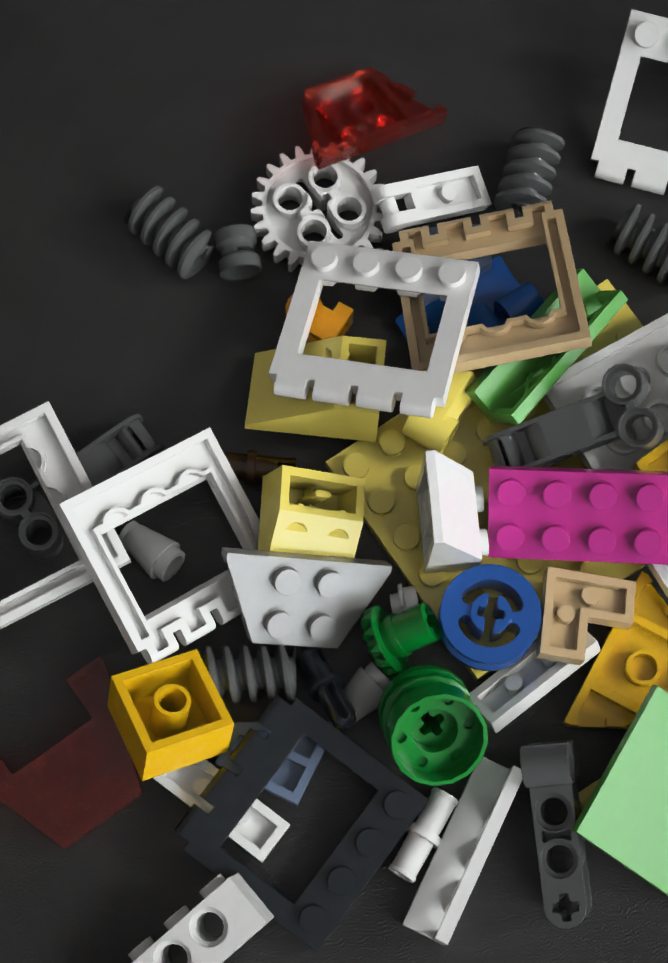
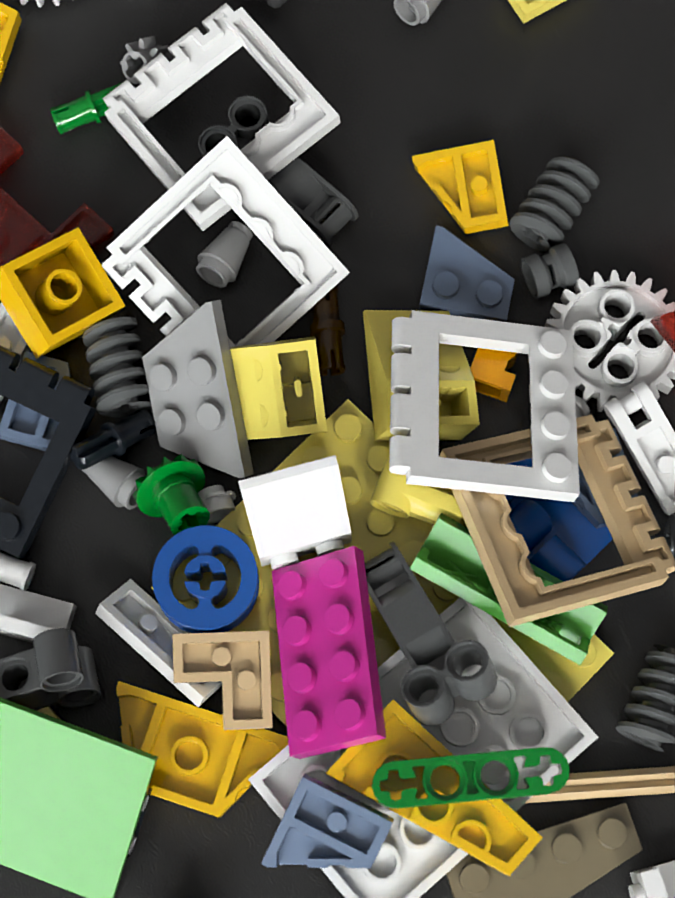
camera: 85 degrees right, 0 degrees up
green wheel [378,665,488,786] -> none
none -> yellow wing [412,140,509,234]
none -> sand blue wing [419,226,515,322]

